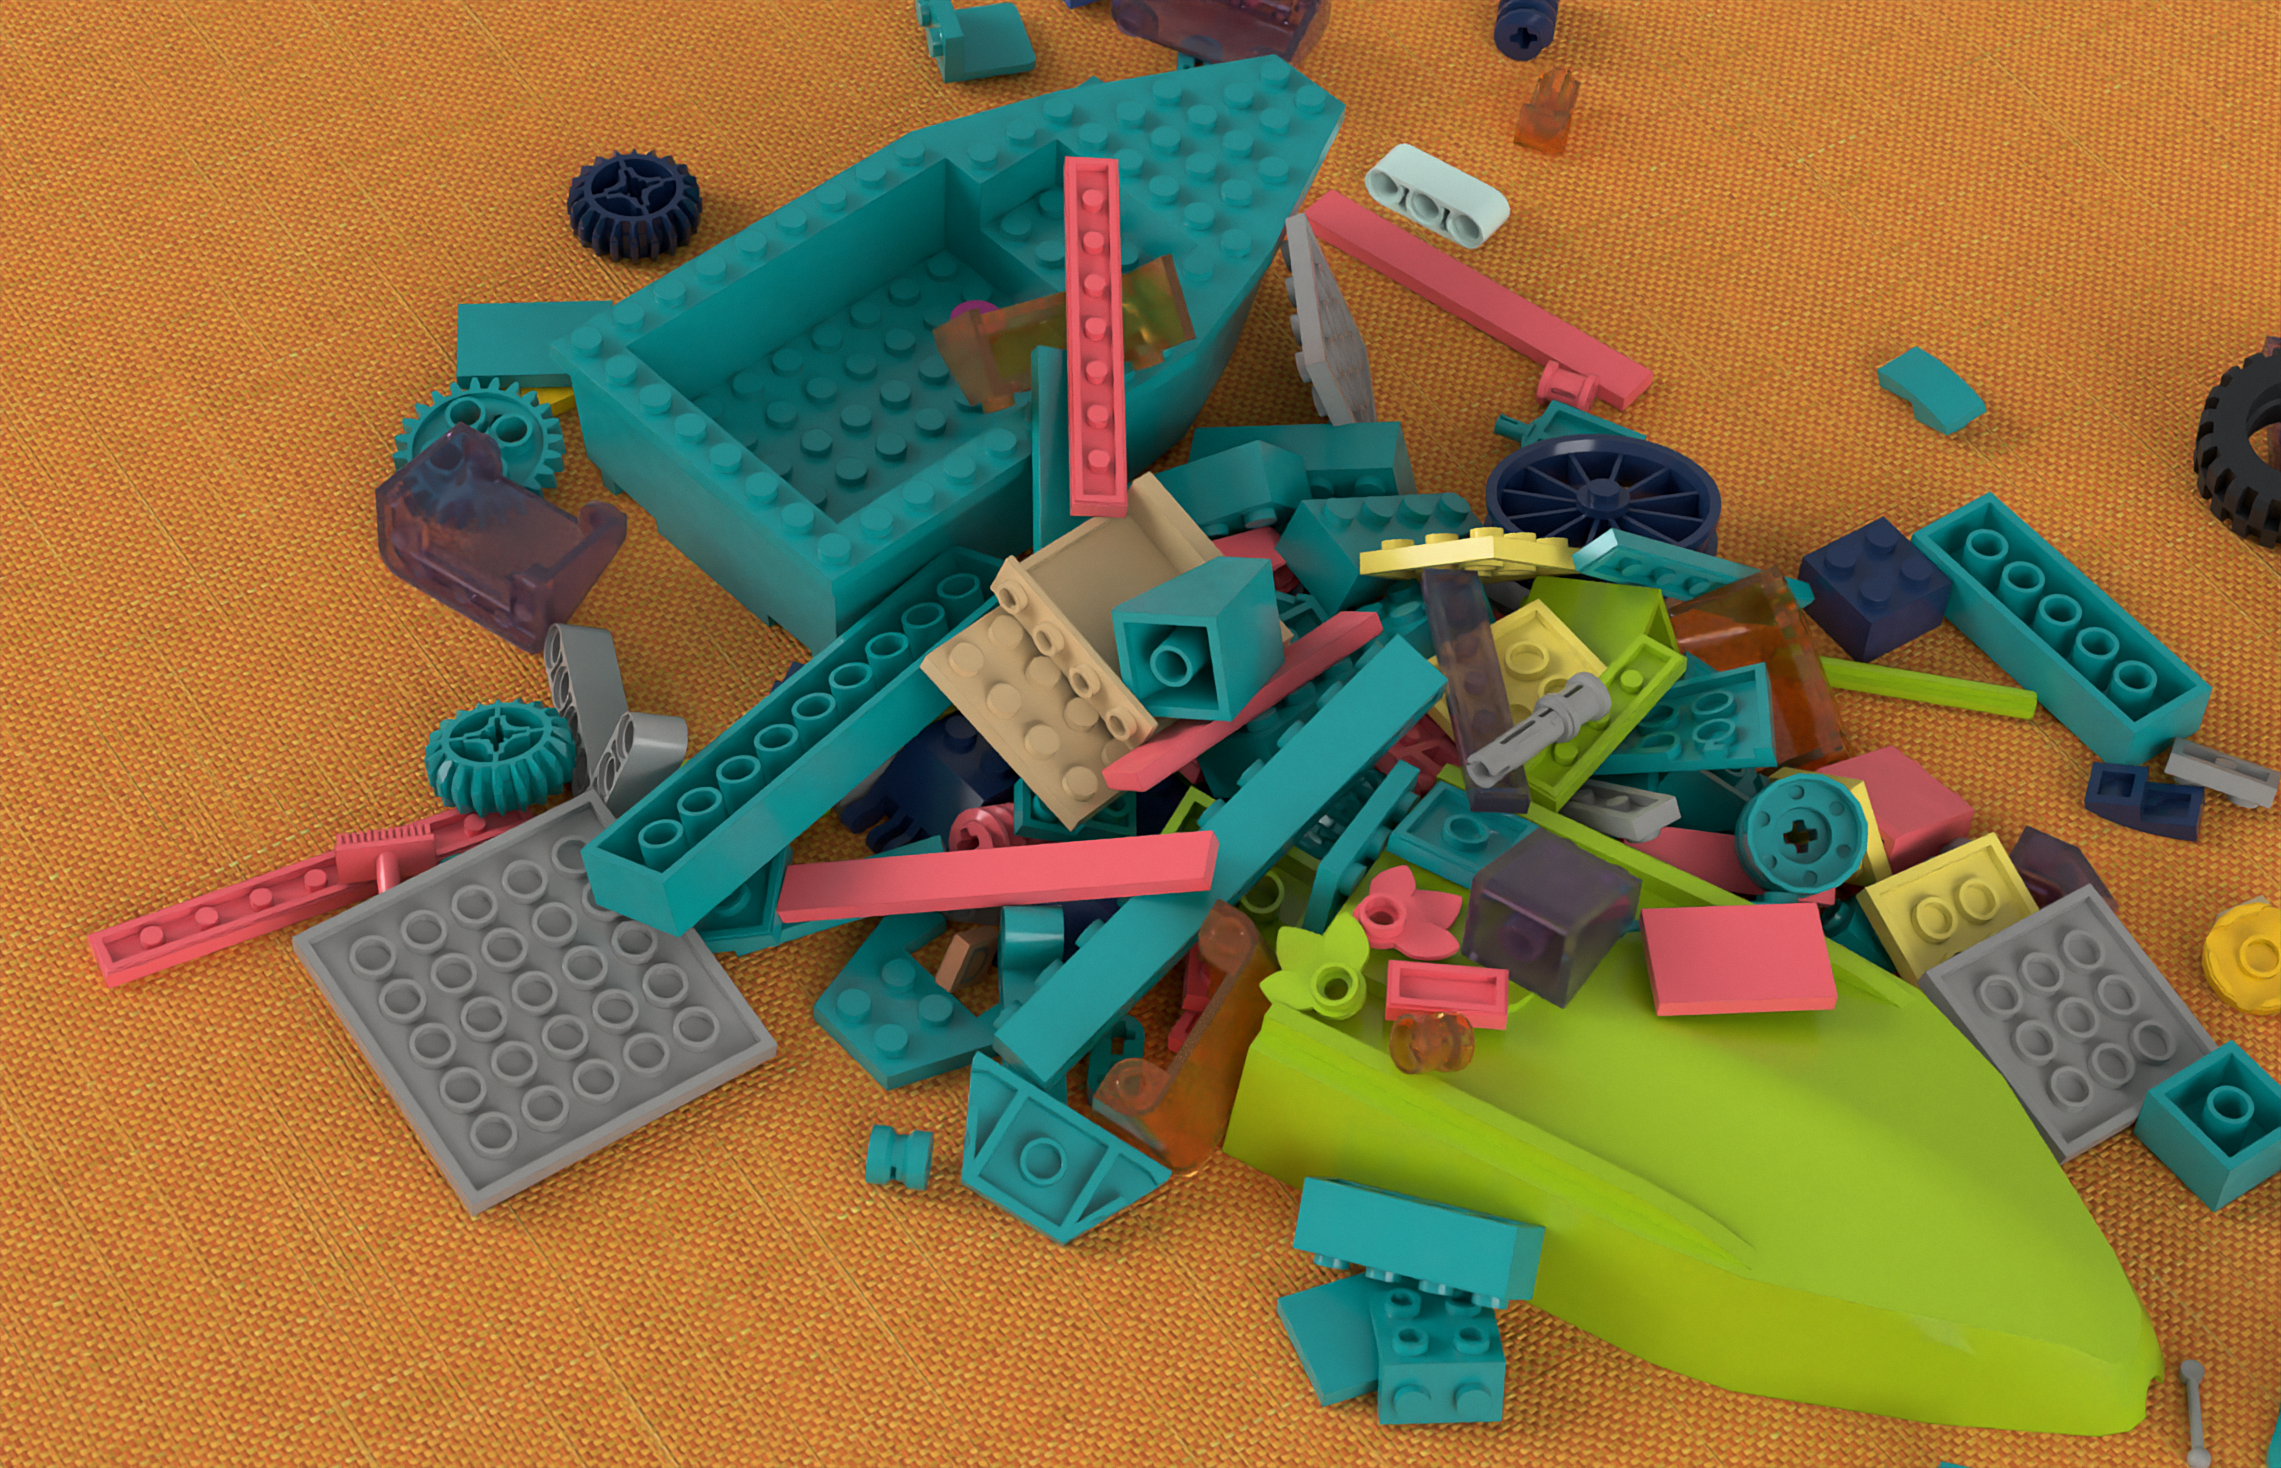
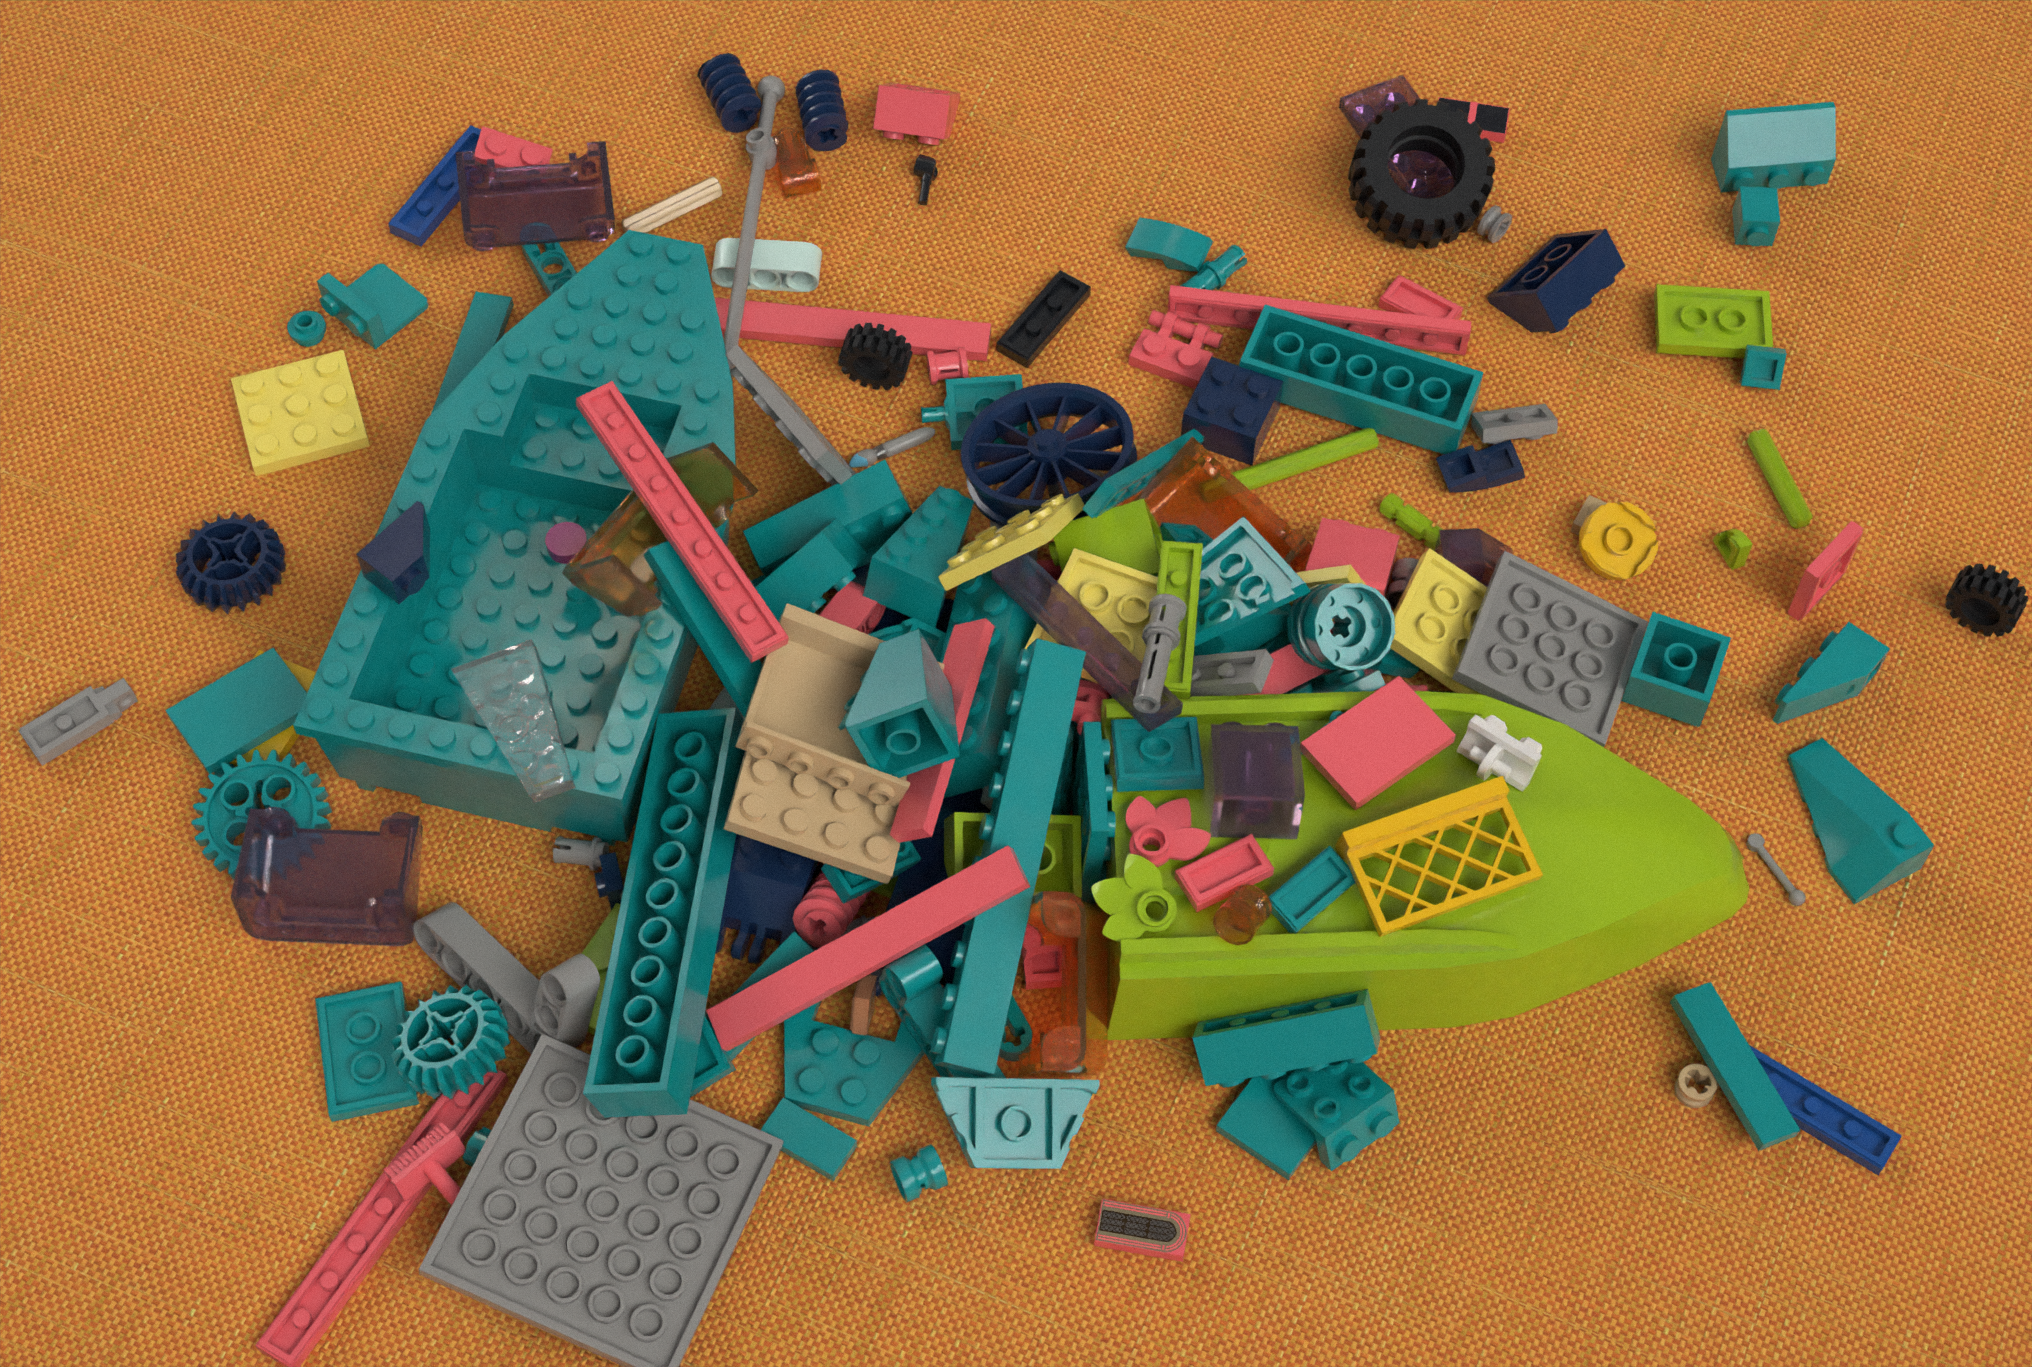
camera: 30 degrees left, 10 degrees up
none -> light grey hinge [19,678,138,766]
none -> light yellow plate [231,350,370,476]
none -> teal plate [287,311,326,347]
none -> teal tile [315,981,419,1122]
none -> dark blue slope [356,501,430,604]
none -> clear wing [451,639,576,803]
none -> light grey pin [553,836,609,871]
none -> tan axle [621,177,723,233]
none -> light grey bar [723,75,785,382]
none -> teal tile [761,1098,857,1181]
none -> dark blue piece [795,69,848,151]
none -> black tyre [838,323,912,390]
none -> light grey piece [849,427,935,468]
none -> coral slope [873,82,961,145]
none -> black hand [914,154,938,206]
none -> black tile [996,270,1091,368]
none -> tile [1094,1199,1191,1262]
none -> coral plate [1128,310,1223,389]
none -> coral tile [1168,285,1472,355]
none -> teal pin [1180,245,1247,290]
none -> teal tile [1263,845,1356,934]
none -> yellow fence [1335,776,1543,937]
none -> coral tile [1378,274,1463,320]
none -> lime axle [1379,493,1449,552]
none -> white hips [1457,715,1542,792]

